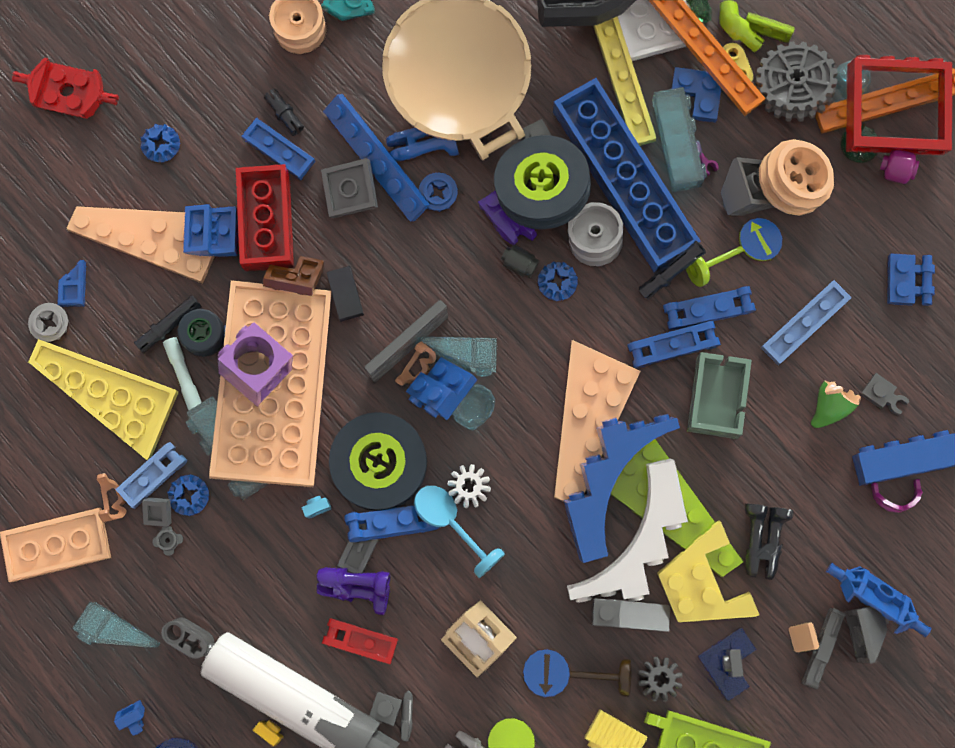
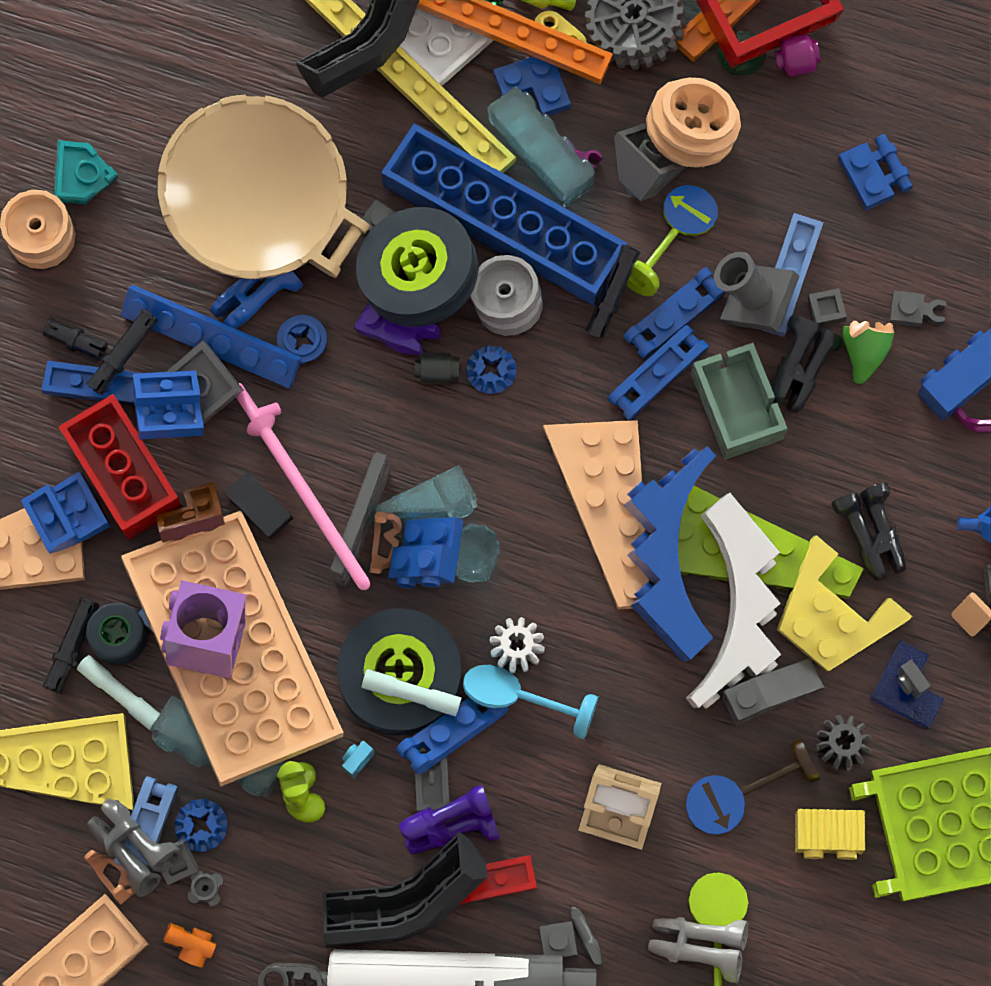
camera: 30 degrees left, 5 degrees down
none -> black pin [86,309,159,396]
none -> dark grey piece [86,798,182,897]
none -> blue slope [132,371,204,439]
none -> orange plate [163,922,216,968]
none -> bright pink piece [236,383,370,590]
none -> lime piece [277,761,325,823]
none -> black piece [322,832,488,948]
none -> light aqua piece [362,669,462,717]
none -> dark grey plant [714,252,799,332]
none -> black piece [771,316,843,413]
none -> dark grey plate [807,288,847,326]

